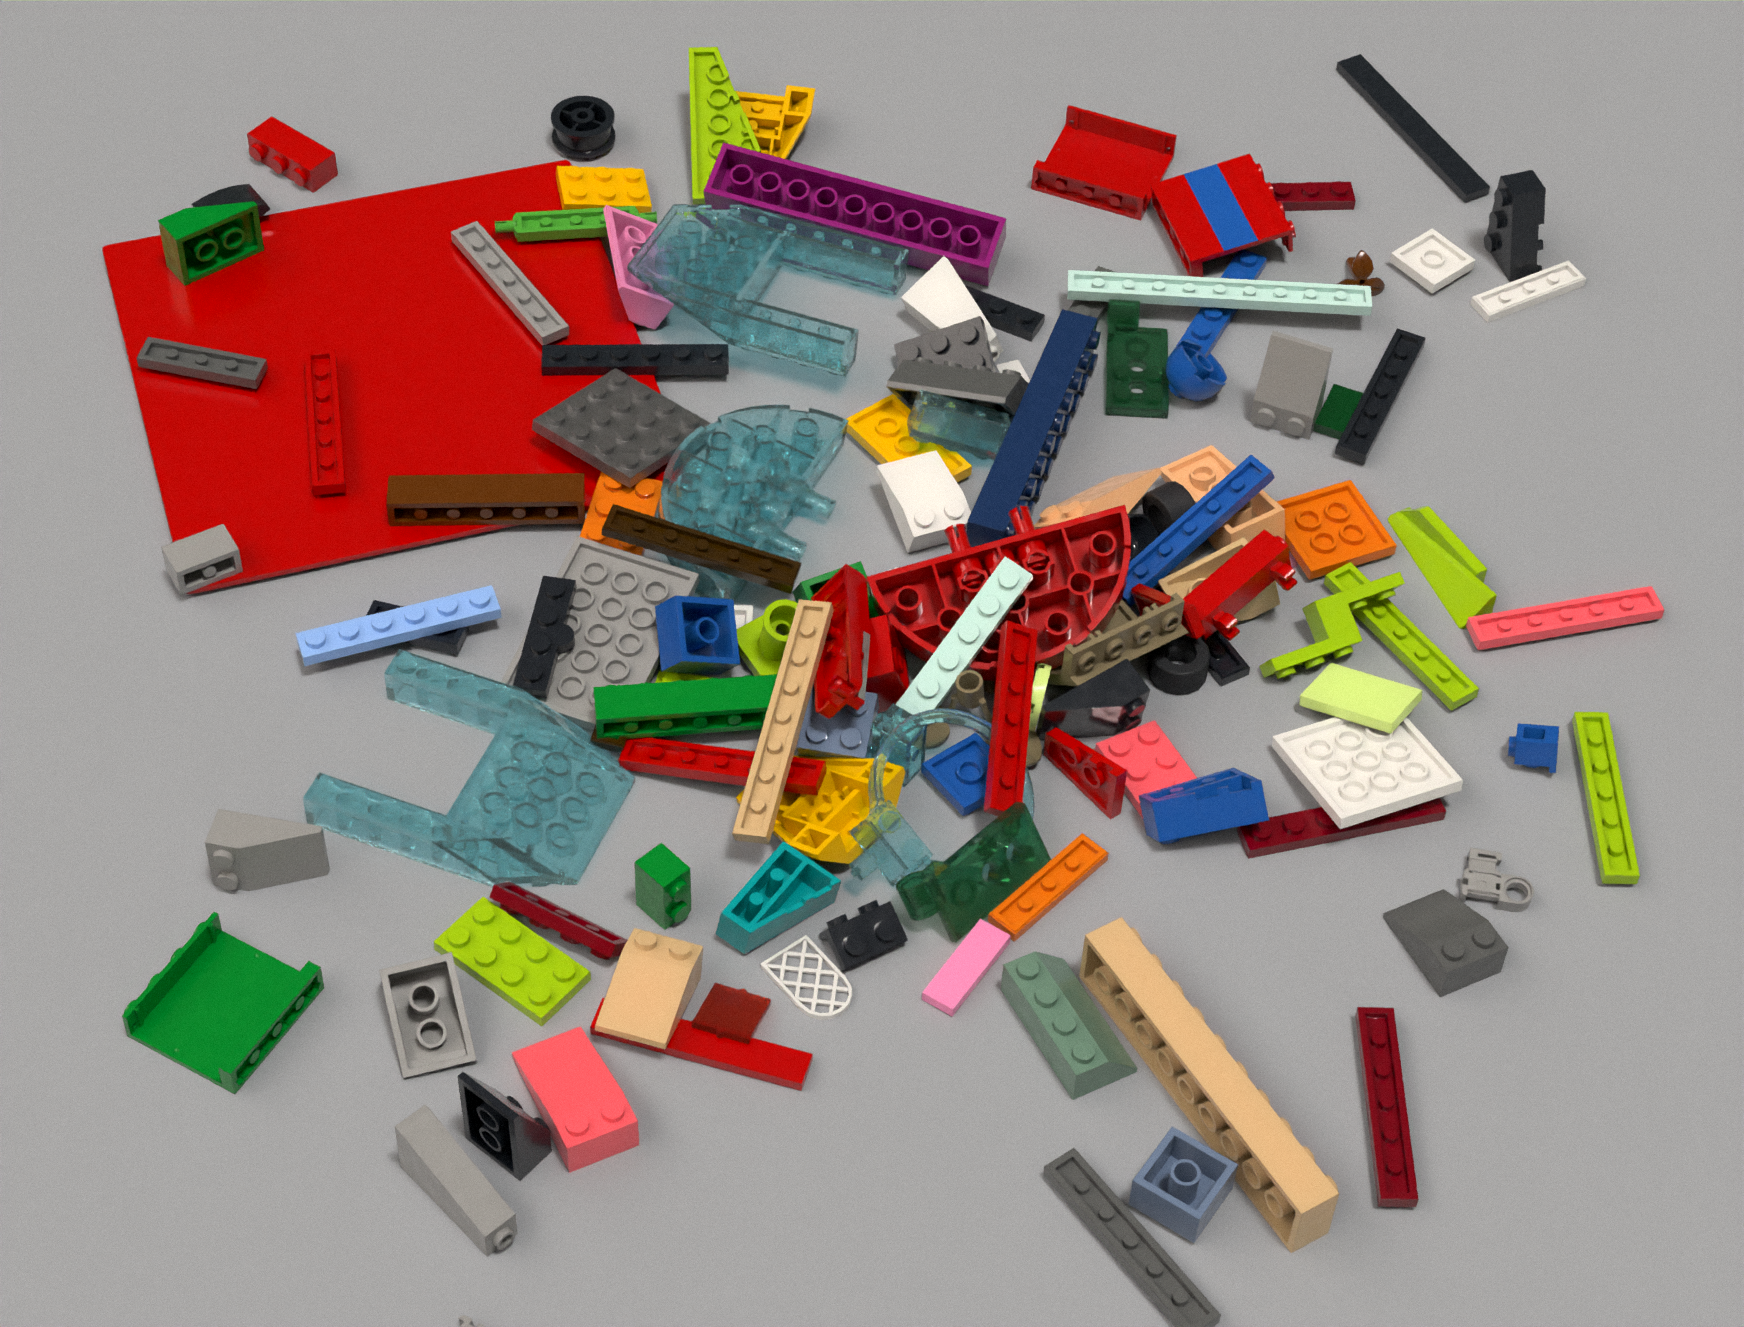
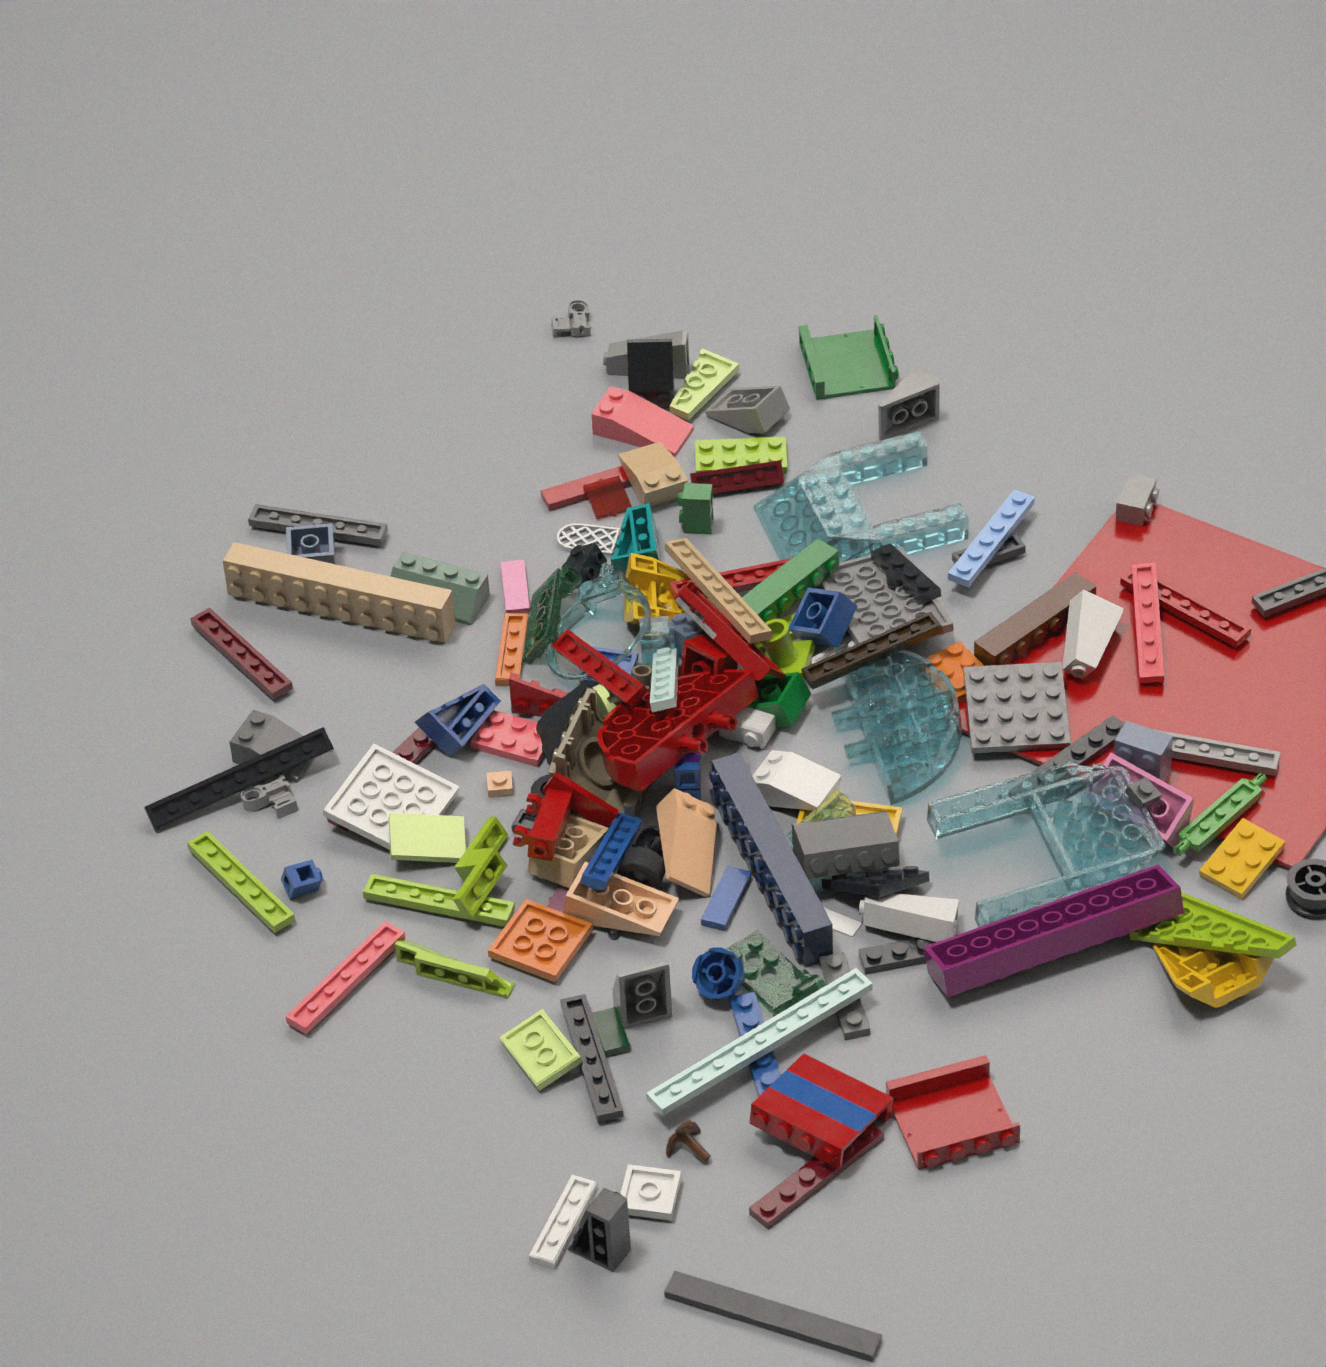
camera: 145 degrees right, 5 degrees down
none -> black tile [144,727,334,830]
none -> light nougat plate [487,771,513,797]
none -> yellowish green tile [499,1009,583,1091]
none -> yellowish green wing [670,348,739,420]
none -> tile [701,866,751,931]
none -> white slope [1062,590,1123,679]
none -> sand blue brick [1114,721,1173,781]
none -> dark grey plate [1125,777,1162,809]
none -> coral plate [1132,563,1165,684]

